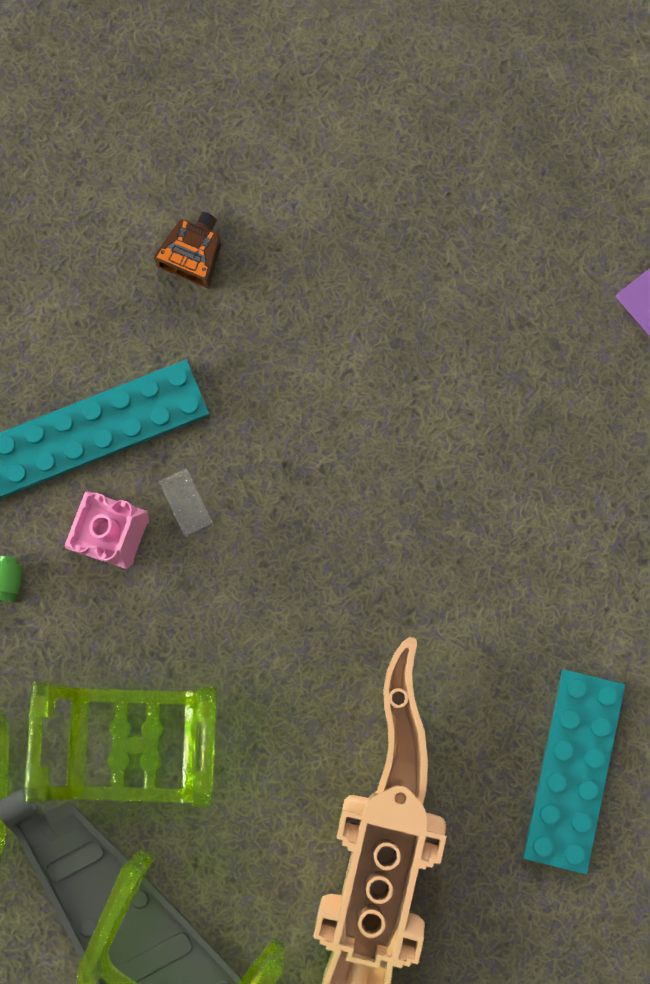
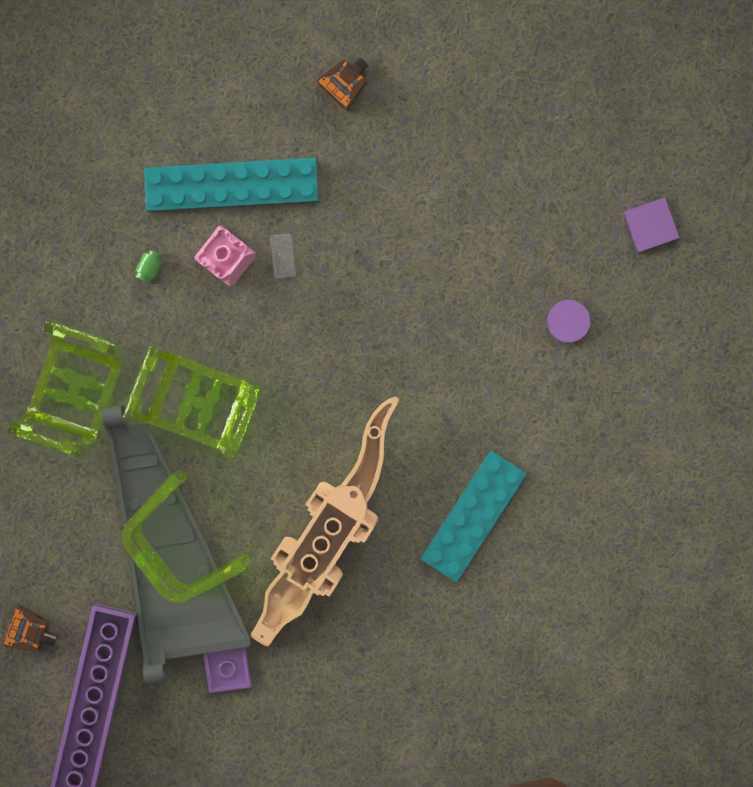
camera: 25 degrees right, 10 degrees up
none -> medium lavender tile [547,300,590,343]

